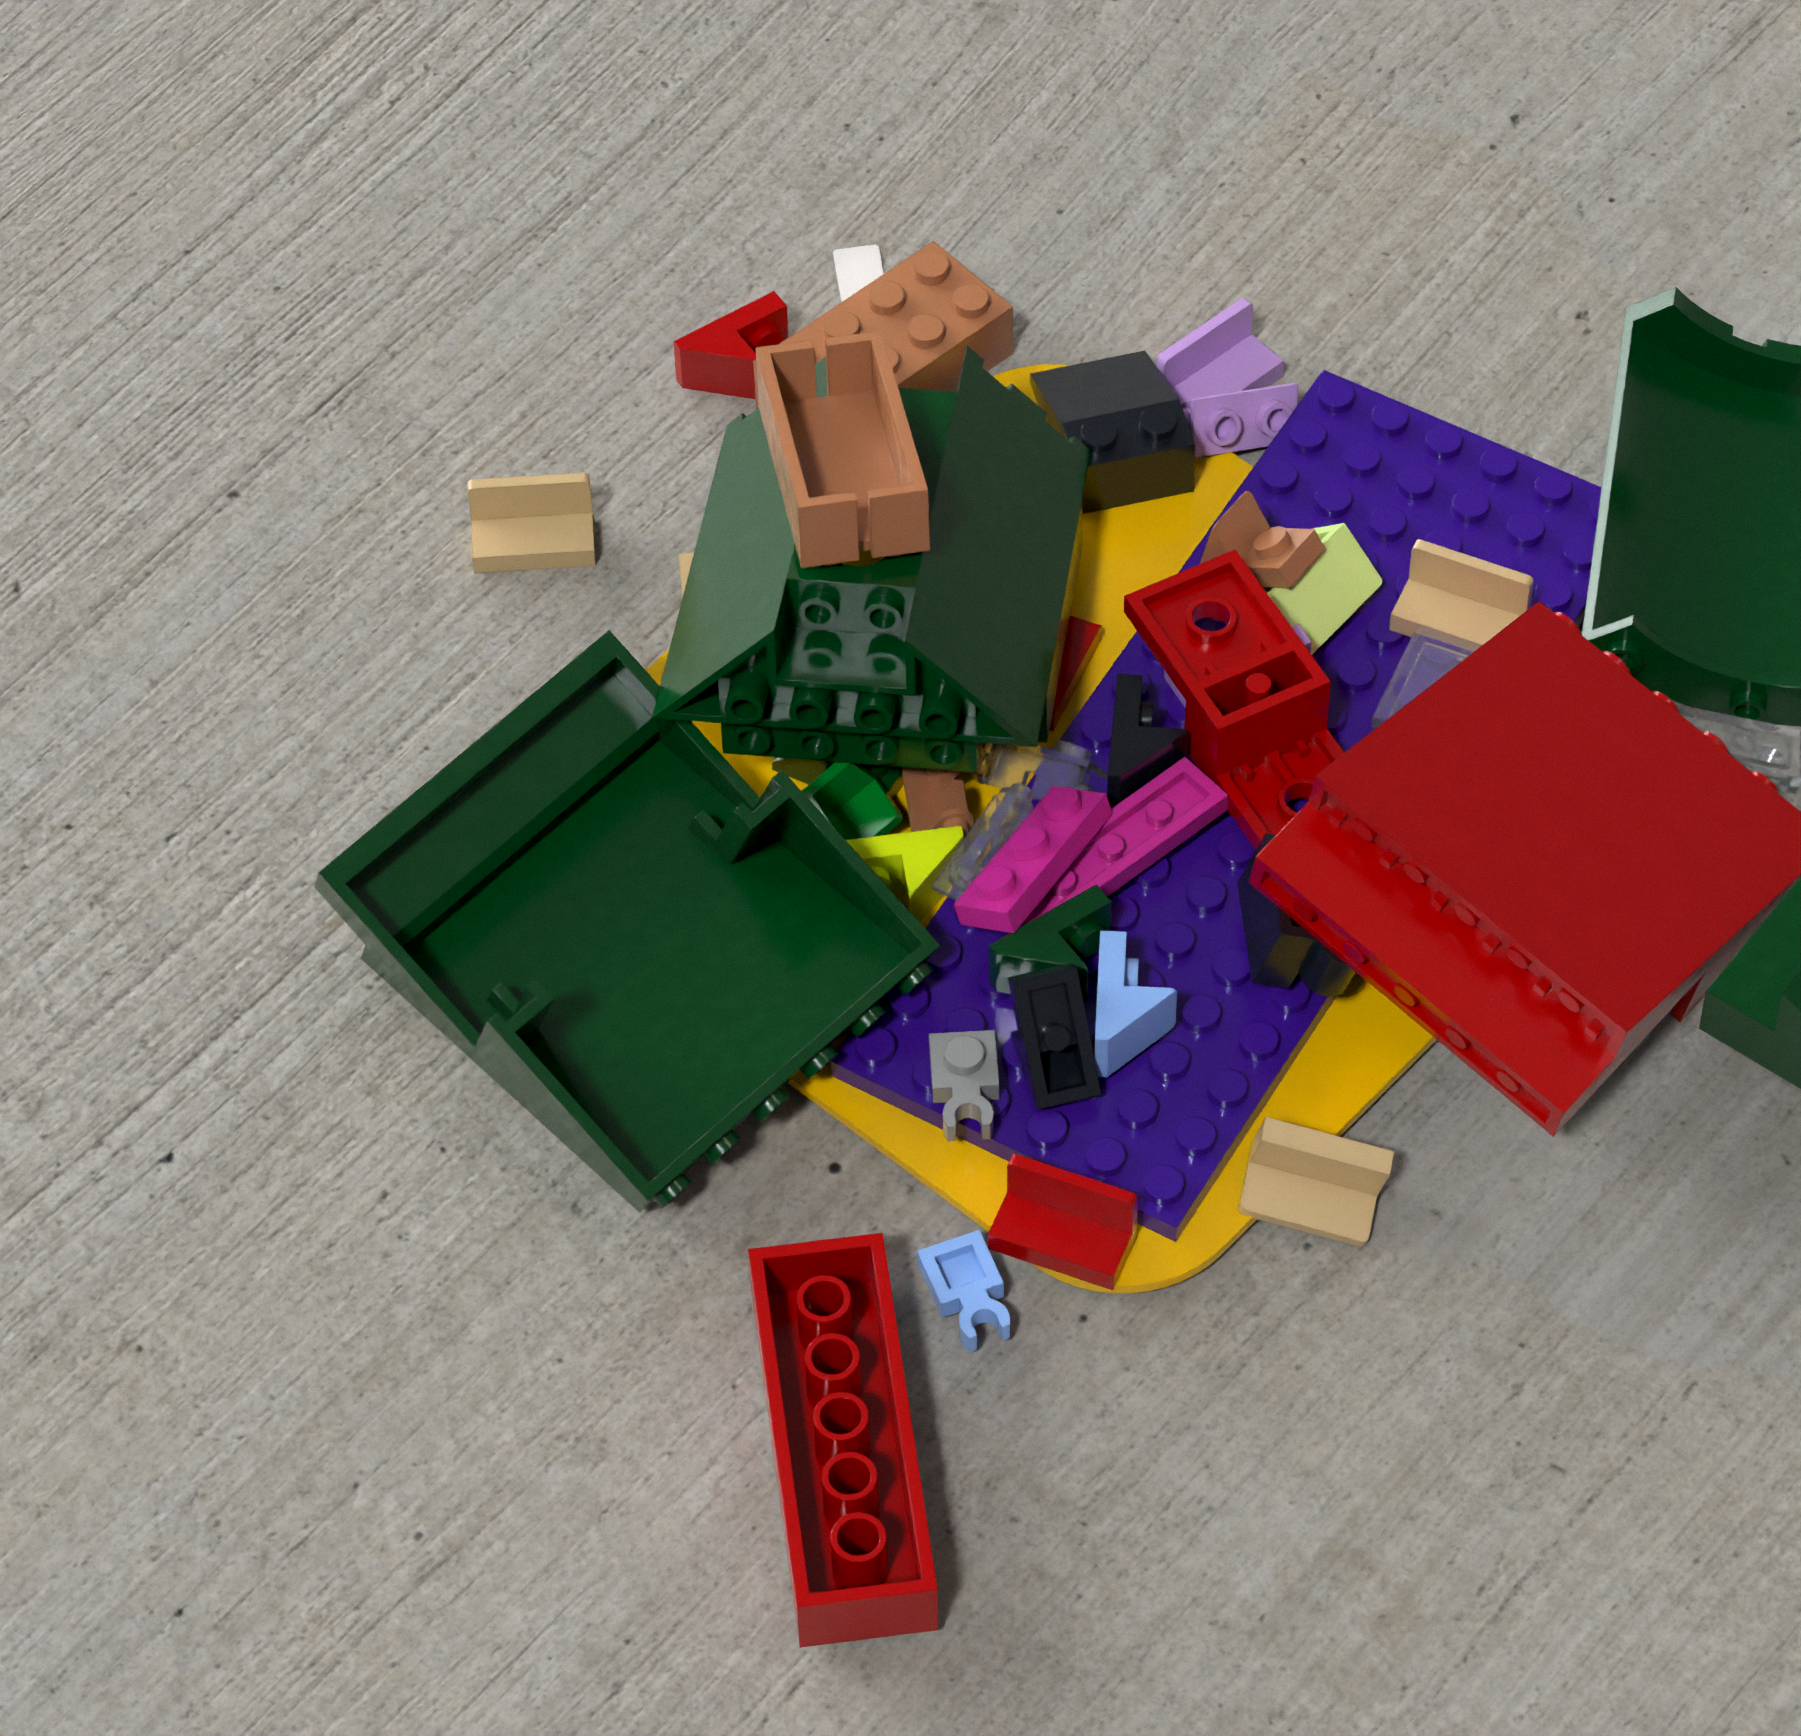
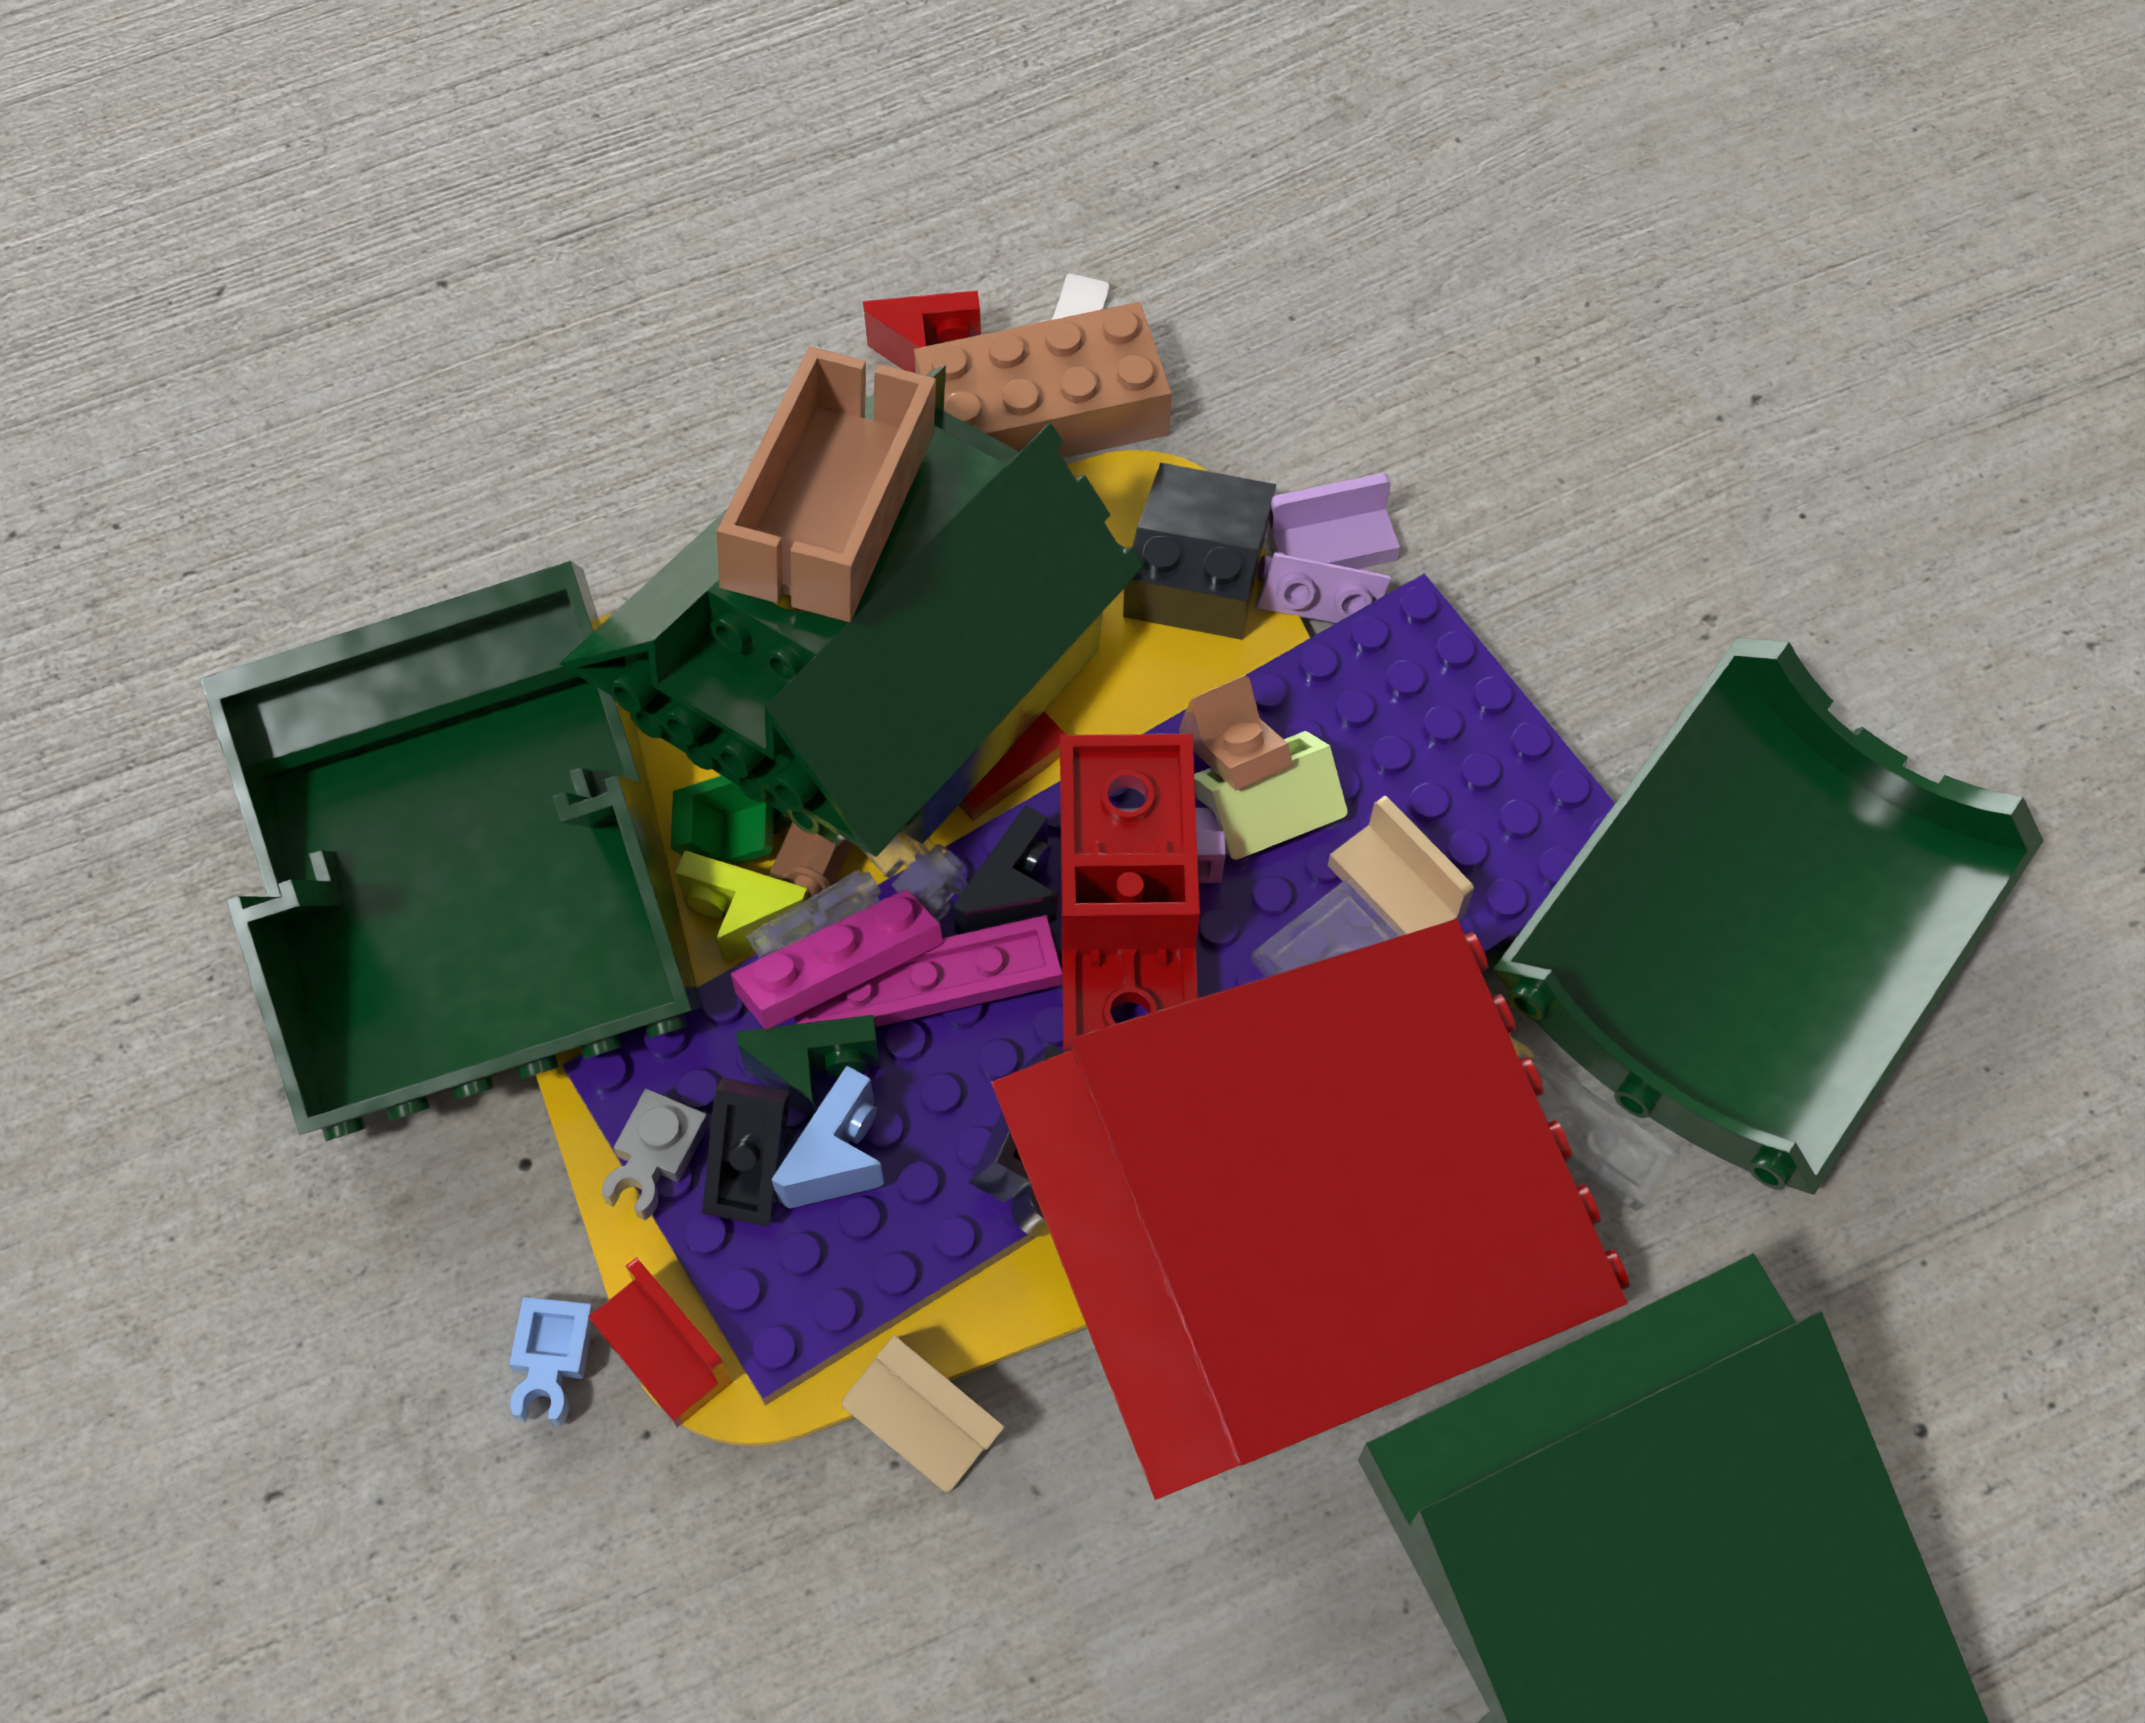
camera: 25 degrees right, 10 degrees up
tan panel [467,472,596,573] -> none
red brick [748,1233,938,1648] -> none

